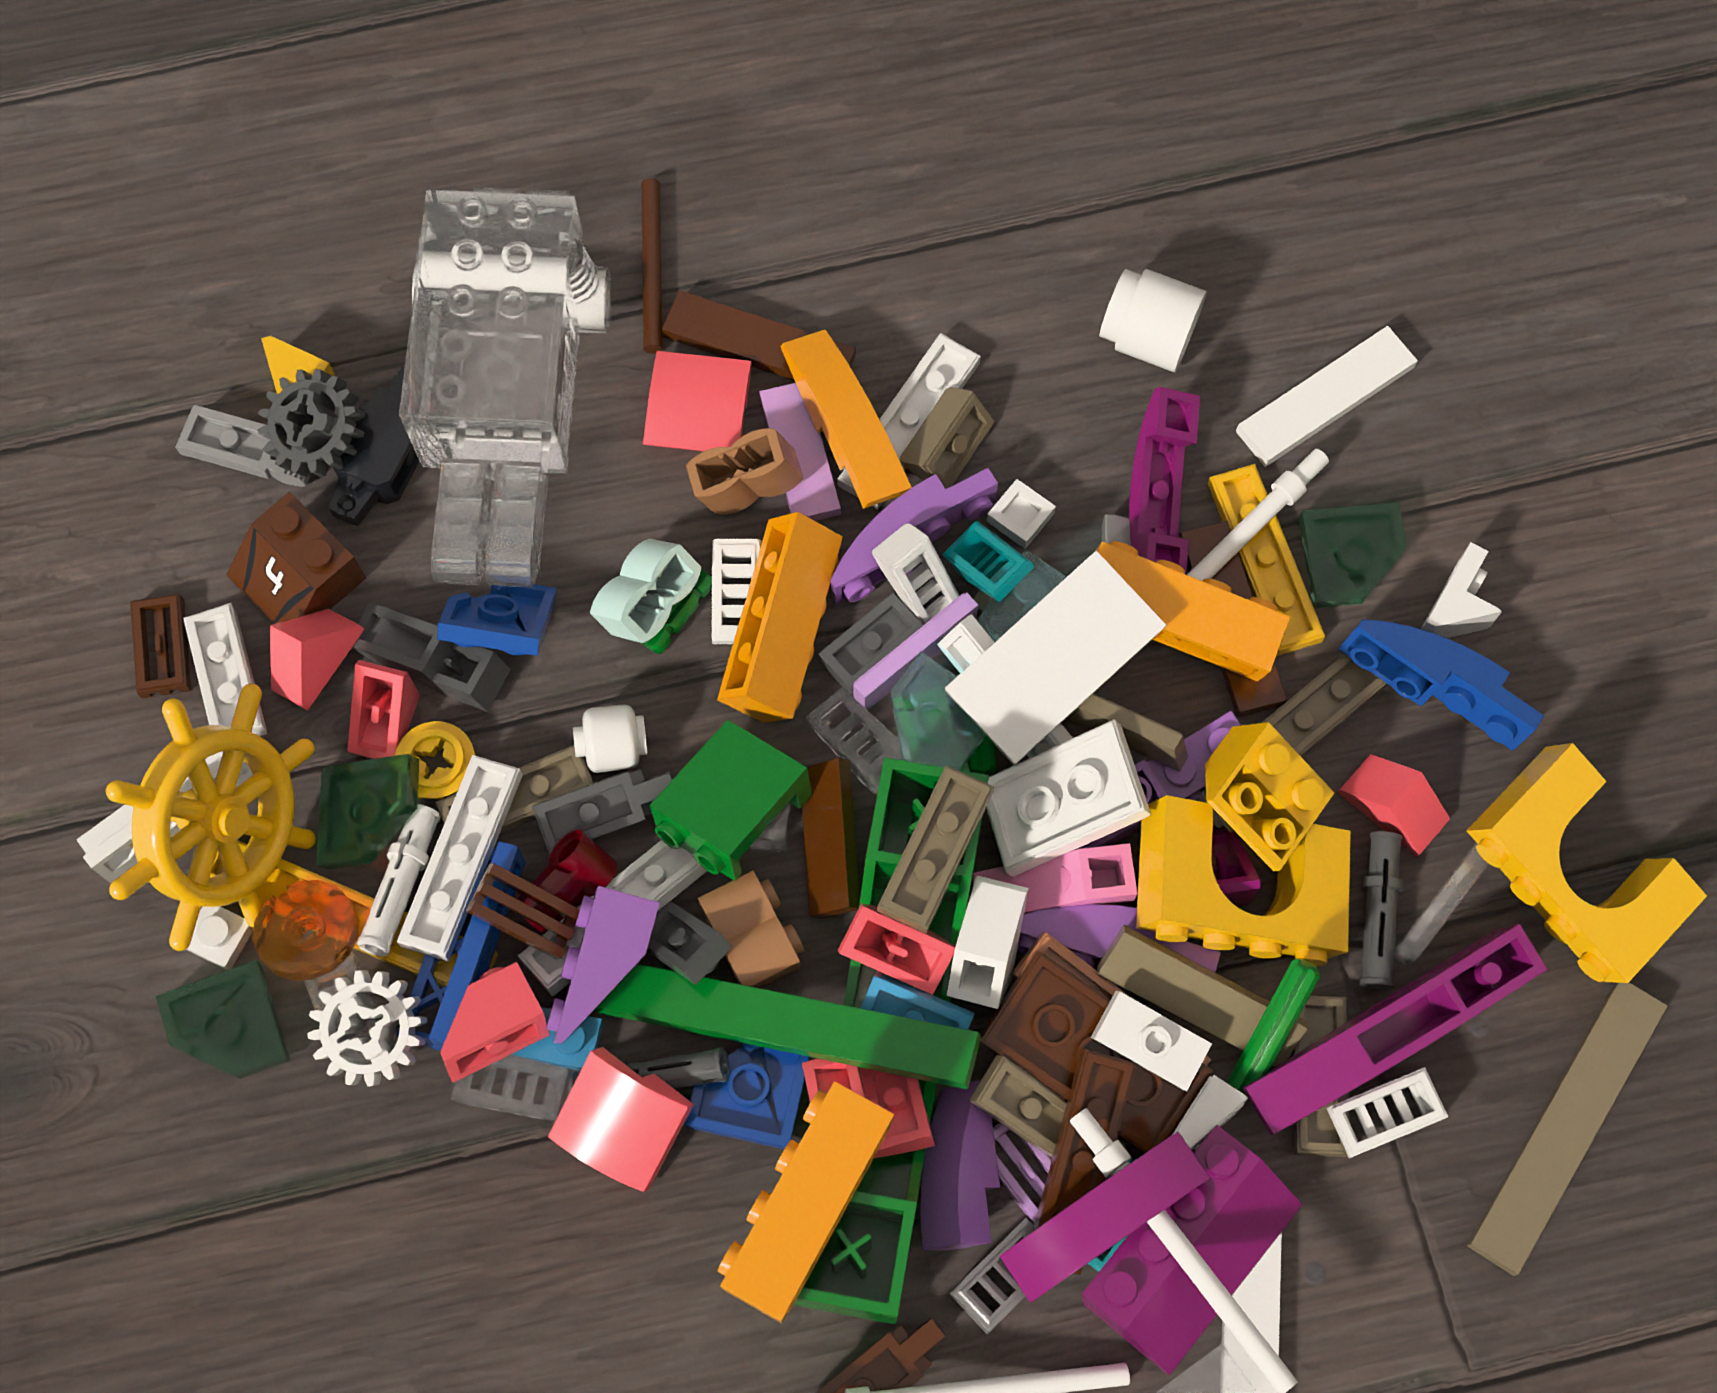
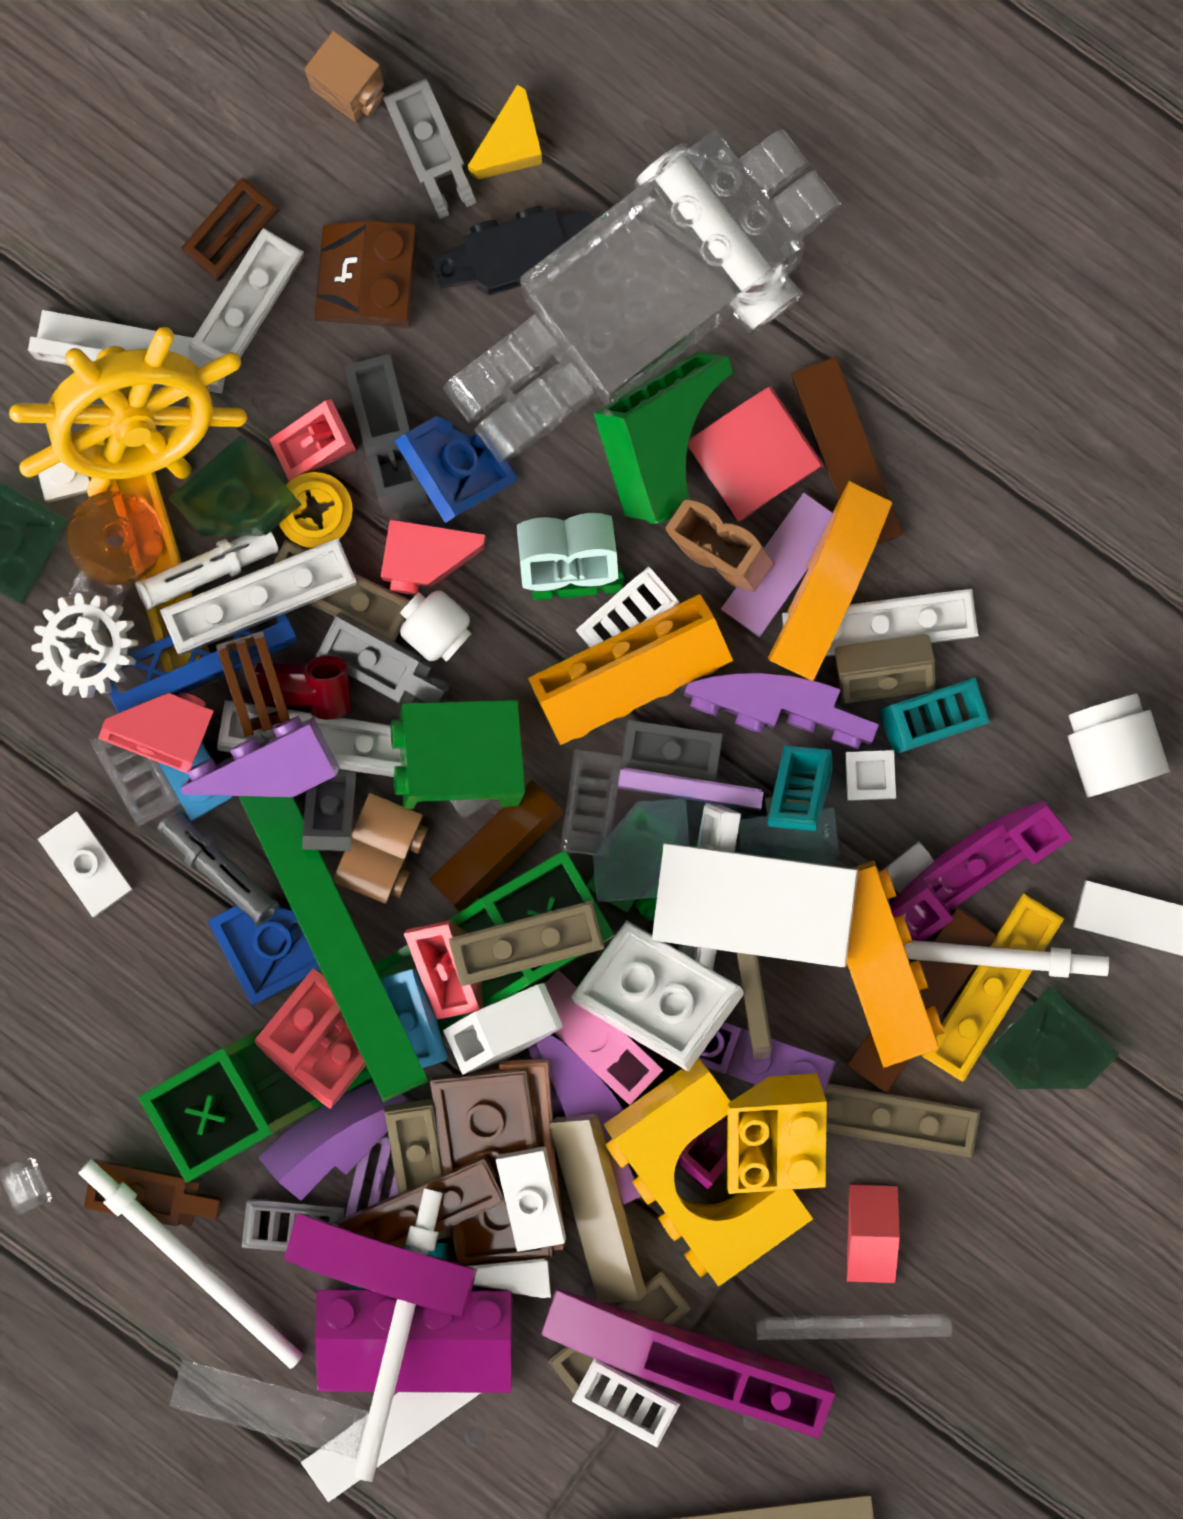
camera: 55 degrees right, 15 degrees up
dark grey gear [257,369,365,477] -> none
coral slope [270,609,365,711] -> none
coral slope [548,1047,694,1192] -> none
reddish brown bar [641,179,662,354] -> none
light orange brick [717,1081,894,1324] -> none
white slope [872,524,959,625] -> none
green axle [1227,958,1320,1100] -> none
blue slope [1338,619,1544,751] -> none
dark grey pin [1360,831,1404,990] -> none
white slope [1421,542,1501,638] -> none
yellow arch [1466,743,1707,983] -> none
none -> white plate [38,811,134,917]
none -> medium nougat piece [304,31,385,123]
none -> coral slope [381,520,486,595]
none -> green arch [593,351,733,524]
none -> teal slope [879,677,991,754]

